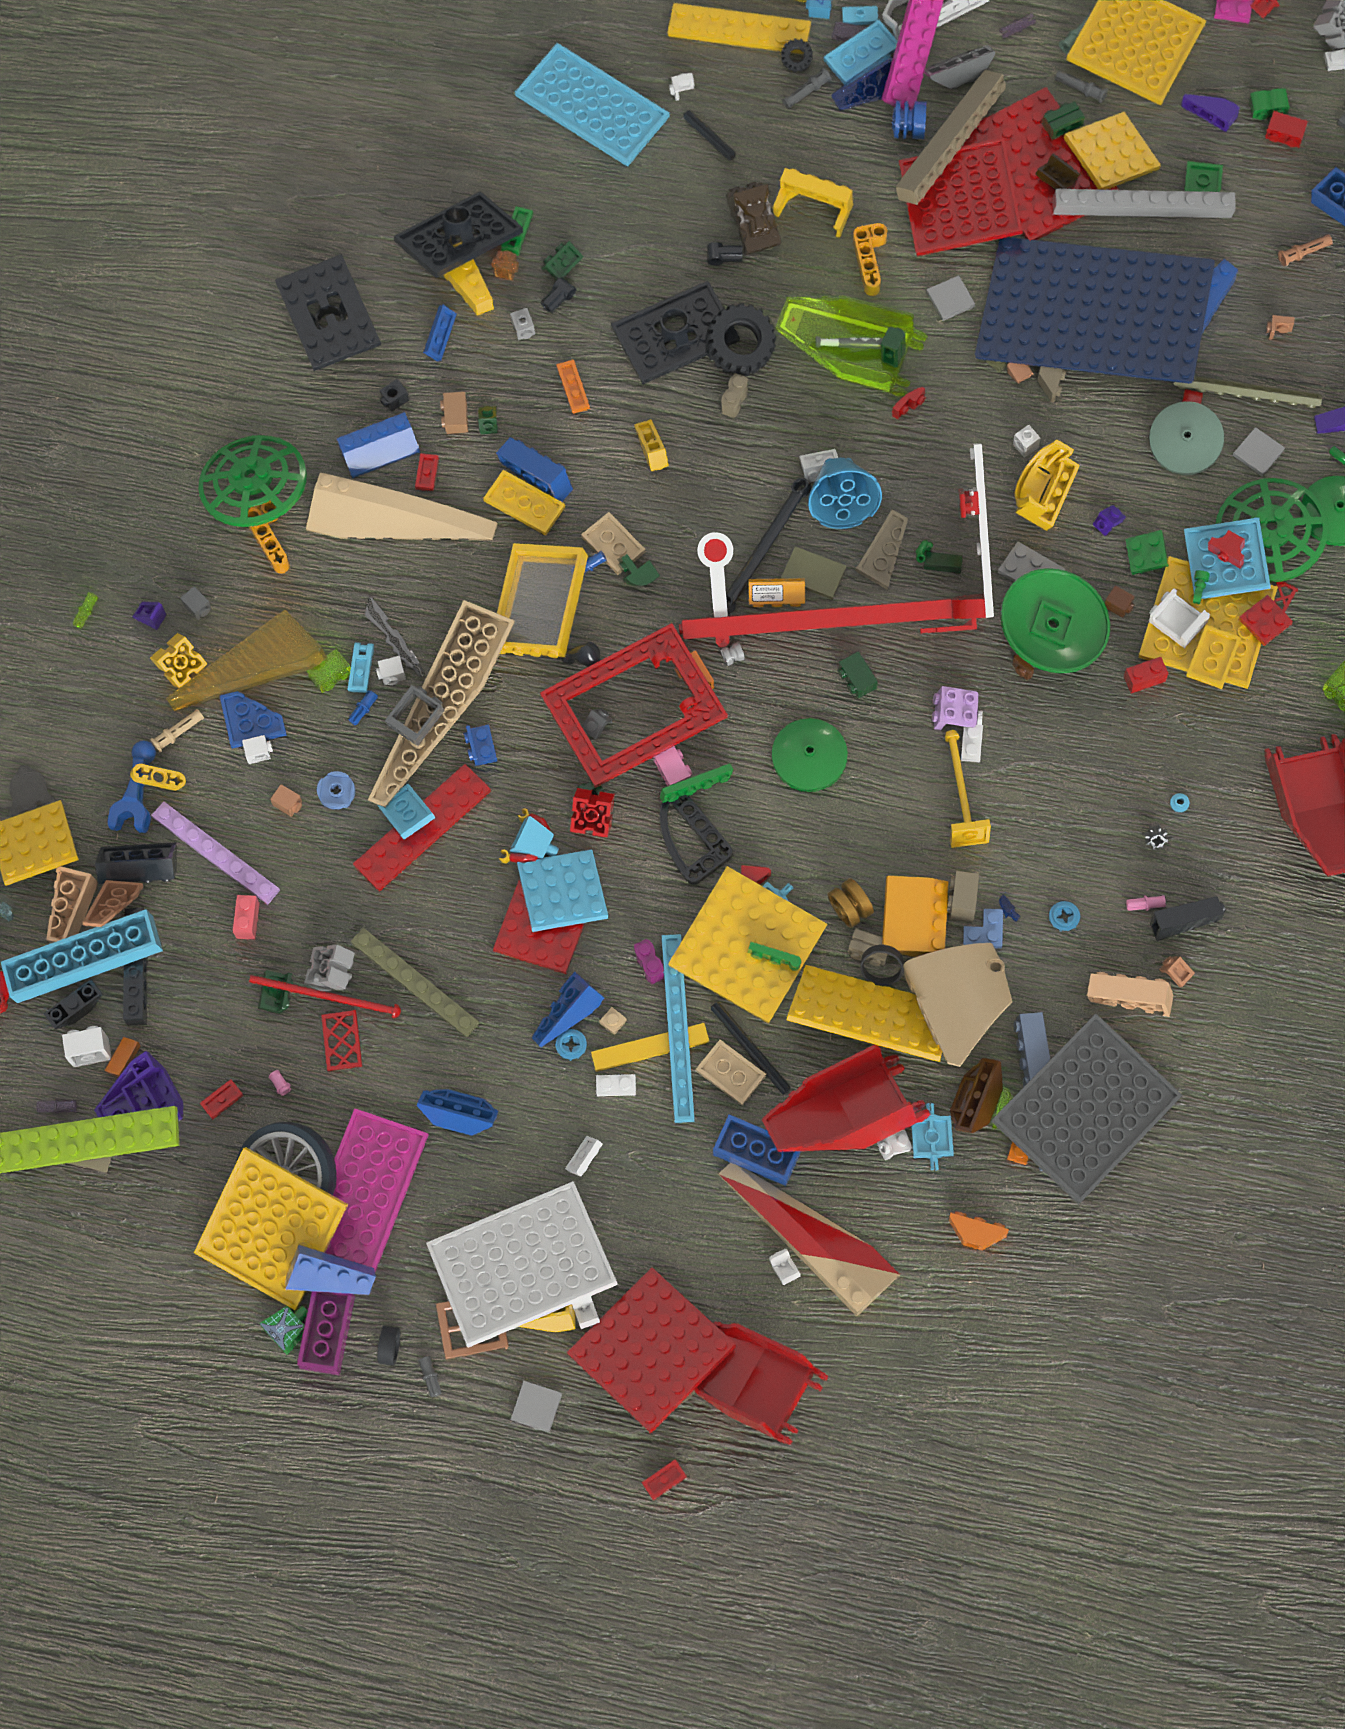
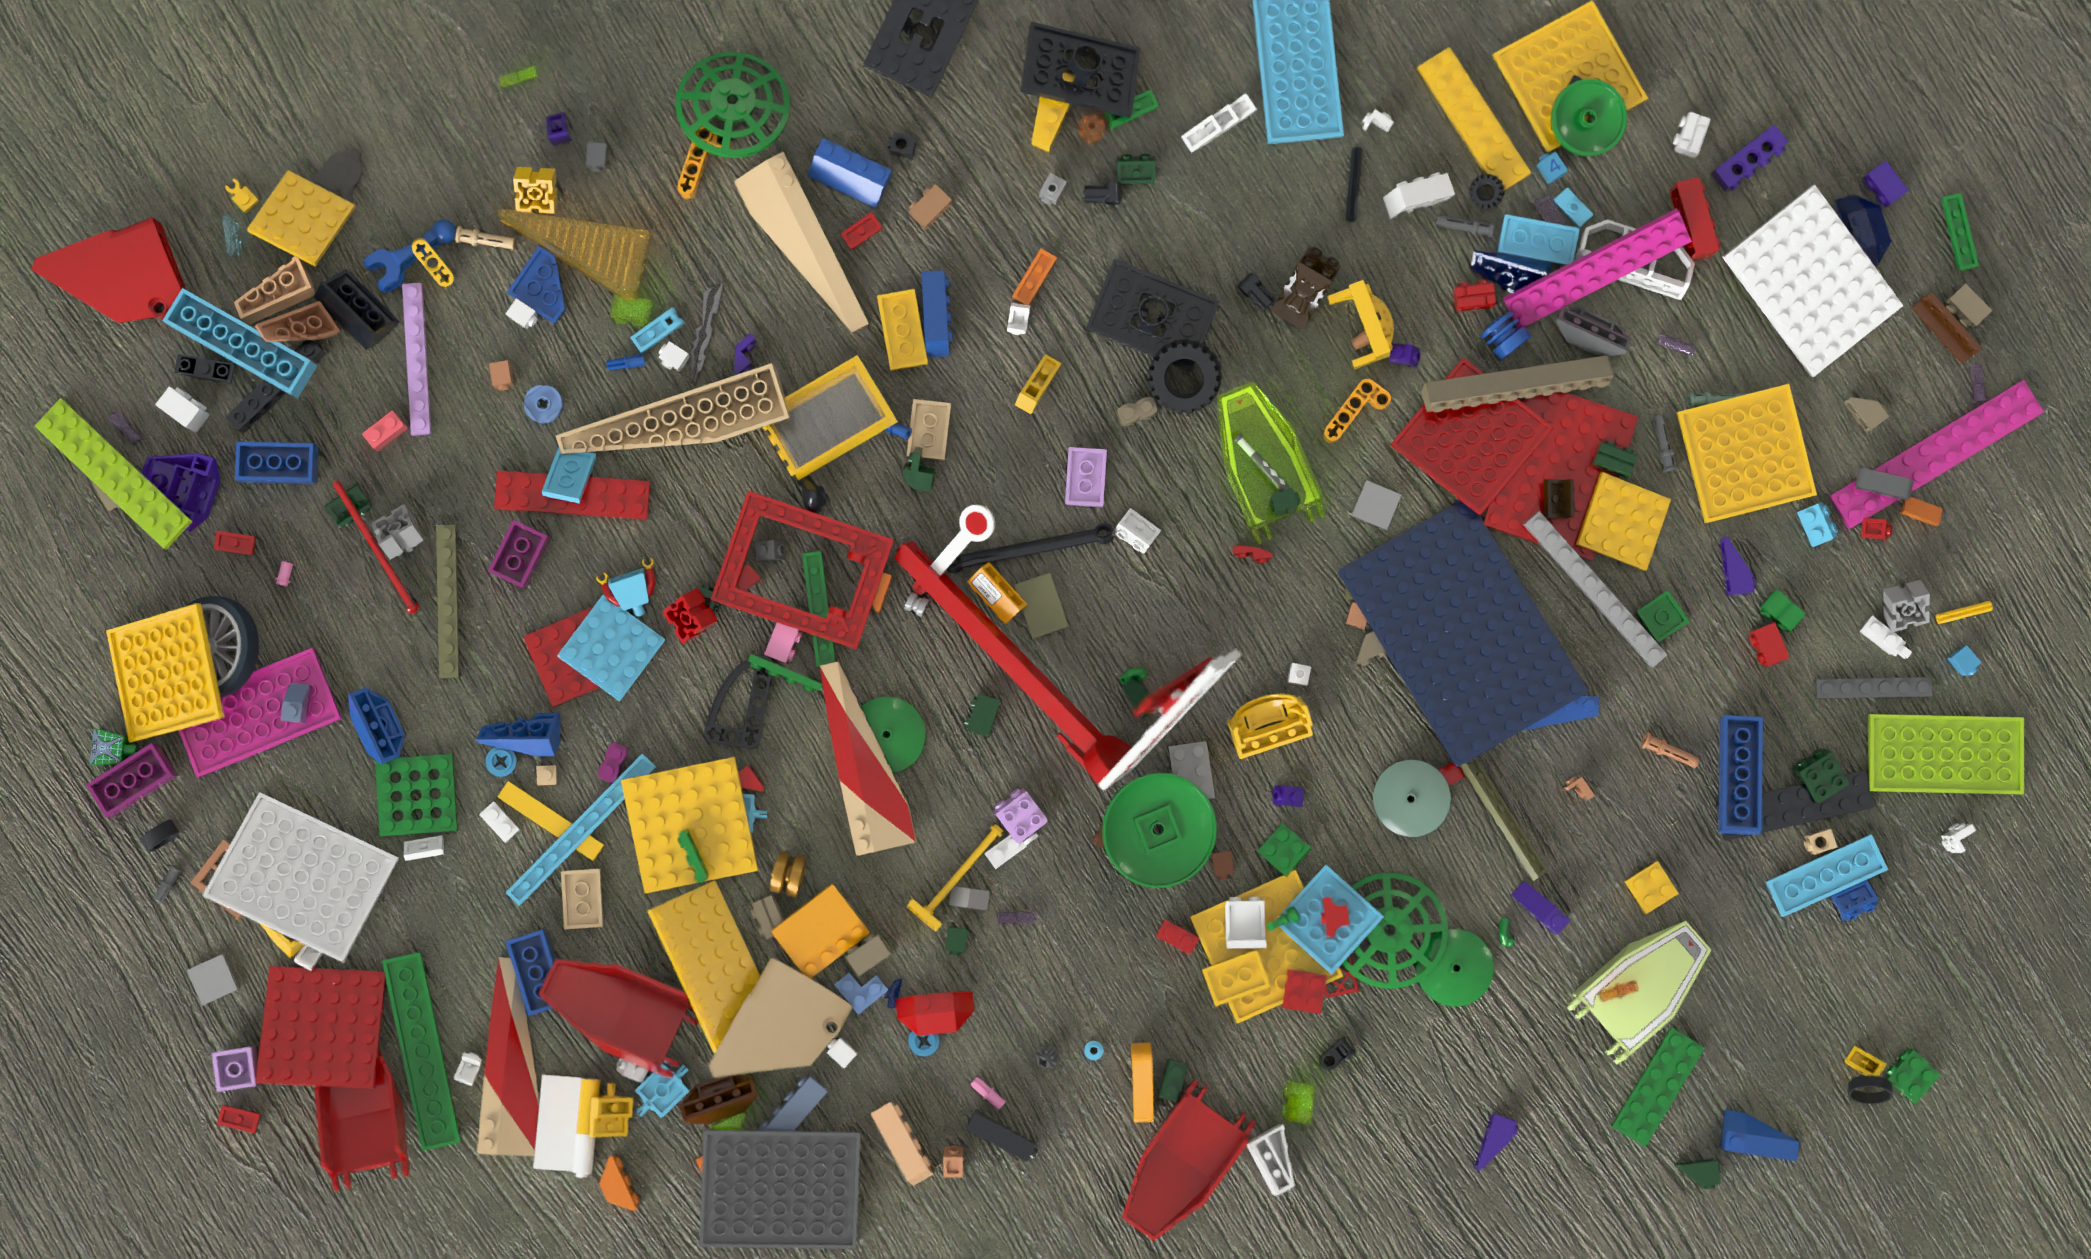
camera: 40 degrees right, 15 degrees up
orange slope [105,1037,141,1078] -> none
wedge [285,1245,376,1295] -> none
red window [321,1010,362,1071] -> none
dark grey window [385,685,445,747] -> none
blue plate [423,305,456,361] -> none
blue bracket [464,724,497,766] -> none
dark green bracket [478,406,498,435] -> none
black axle [711,1002,790,1095] -> none
dark azure cone [808,458,882,529] -> none
dark tan wing [855,509,908,589] -> none
black tyre [860,944,904,986] -> none
light grey tile [1233,427,1285,477] -> none
none -> lavender brick [212,1046,260,1092]
none -> blue brick [235,442,319,484]
none -> sand blue slope [281,683,310,723]
none -> green piece [375,754,458,837]
none -> green plate [382,952,461,1151]
none -> magenta brick [488,520,551,590]
none -> white door [533,1075,601,1177]
none -> yellow plate [589,1083,633,1137]
none -> dark purple slope [734,333,757,375]
none -> red panel [737,564,762,591]
none -> green plate [802,551,836,668]
none -> wedge [820,662,917,856]
none -> white brick [827,1038,858,1068]
none -> red wedge [896,992,975,1036]
none -> dark green brick [945,927,968,956]
none -> light grey slope [949,886,990,910]
none -> clear purple axle [998,910,1036,926]
none -> white bracket [1007,303,1030,335]
none -> lavender plate [1065,447,1107,507]
none -> light orange beam [1131,1042,1154,1122]
none -> dark green brick [1158,1058,1188,1103]
none -> white slope [1181,94,1257,152]
none -> black piece [1319,1036,1356,1070]
none -> nougat cone [1351,329,1370,350]
none -> white wedge [1383,172,1455,219]
none -> dark purple bracket [1389,343,1421,367]
none -> red brick [1453,280,1496,312]
none -> medium azure bracket [1797,502,1838,547]

